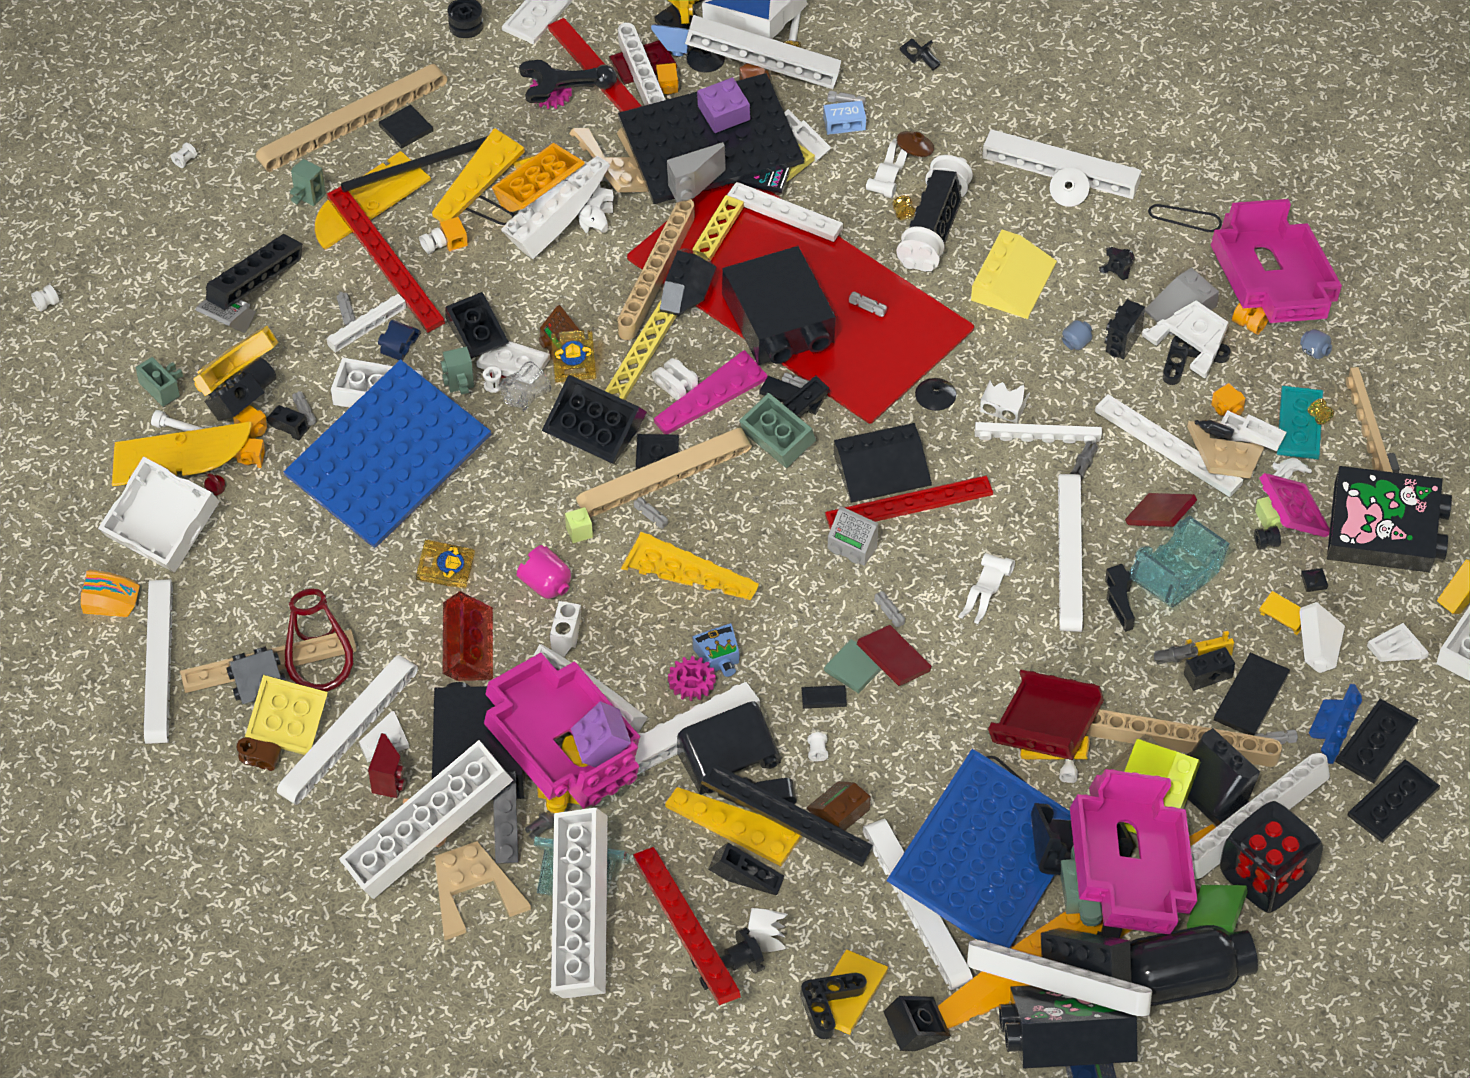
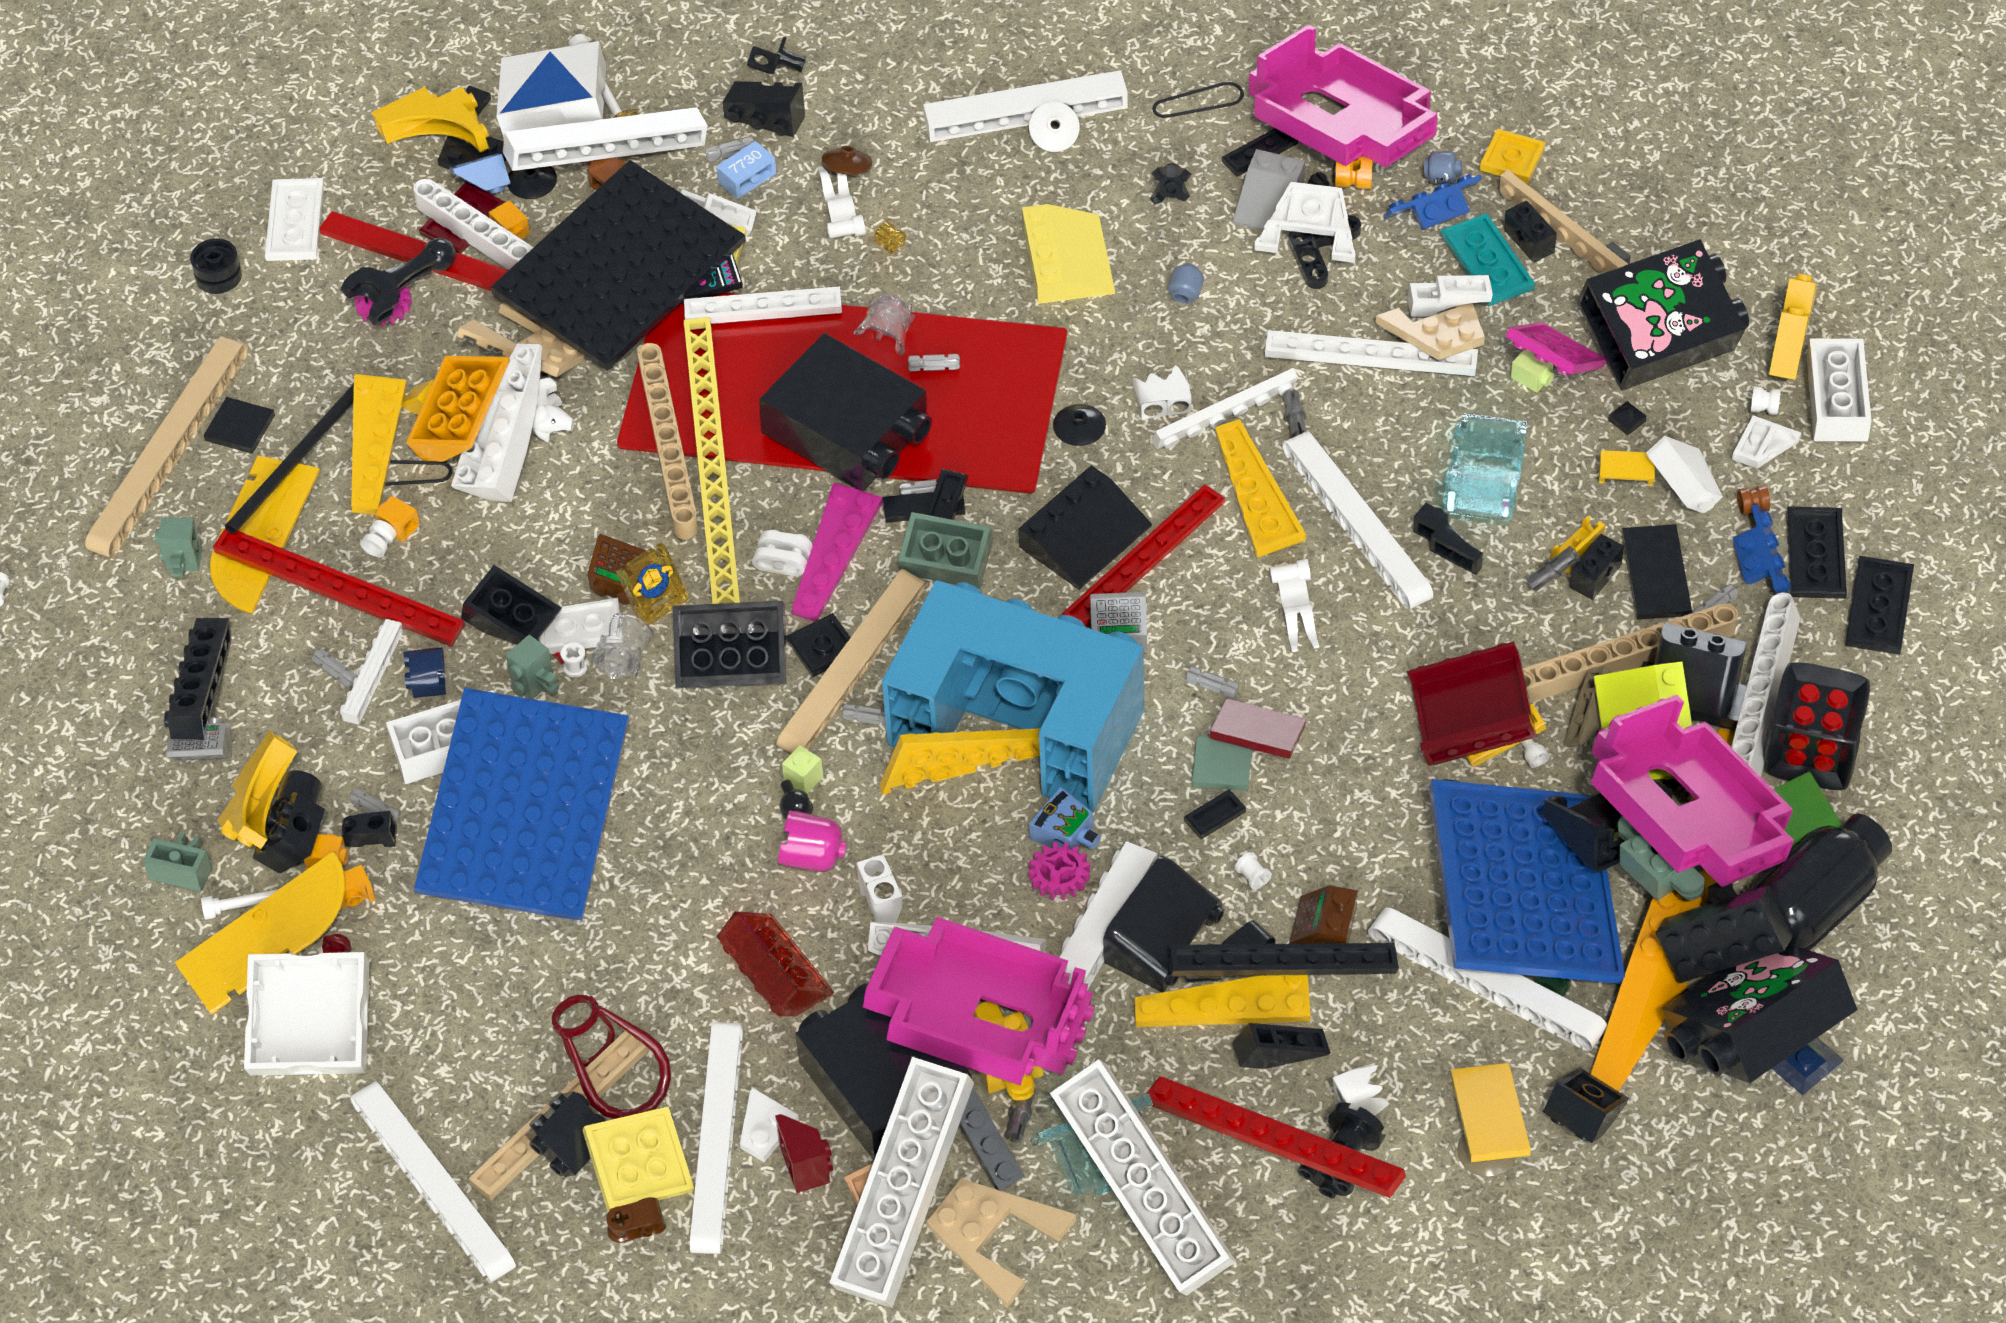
camera: 30 degrees left, 0 degrees up
light orange slope [81,569,140,617] -> none
clear yellow container [416,539,475,589] -> none
medium lavender brick [571,701,631,768] -> none
black wedge [660,248,717,316] -> none
light grey slope [667,142,725,202] -> none
medium lavender brick [697,77,750,133] -> none
black beam [800,973,867,1039] -> none
brick [896,155,973,271] -> none
white beam [967,940,1152,1016] -> none
black brick [1104,299,1145,360] -> none
dark red tile [1125,493,1197,527] -> none
black piece [1195,420,1234,440] -> none
light orange brick [1211,383,1245,416] -> none
black wheel [1254,525,1281,550] -> none
white piece [1273,458,1312,479] -> none
clear yellow wheel [1307,398,1334,425] -> none
none -> black wedge [723,81,805,137]
none -> black piece [779,780,814,820]
none -> clear hat [853,292,915,355]
none -> dark azure brick [882,580,1144,813]
none -> yellow wing [1215,419,1306,558]
none -> black tile [1222,128,1298,177]
none -> black piece [1307,172,1330,186]
none -> blue bracket [1383,174,1482,230]
none -> yellow plate [1480,128,1546,184]
none -> black brick [1504,200,1557,263]
none -> clear green bush [1534,976,1571,997]
none -> dark orange wheel [1737,485,1771,515]
none -> white wheel [1751,386,1781,416]

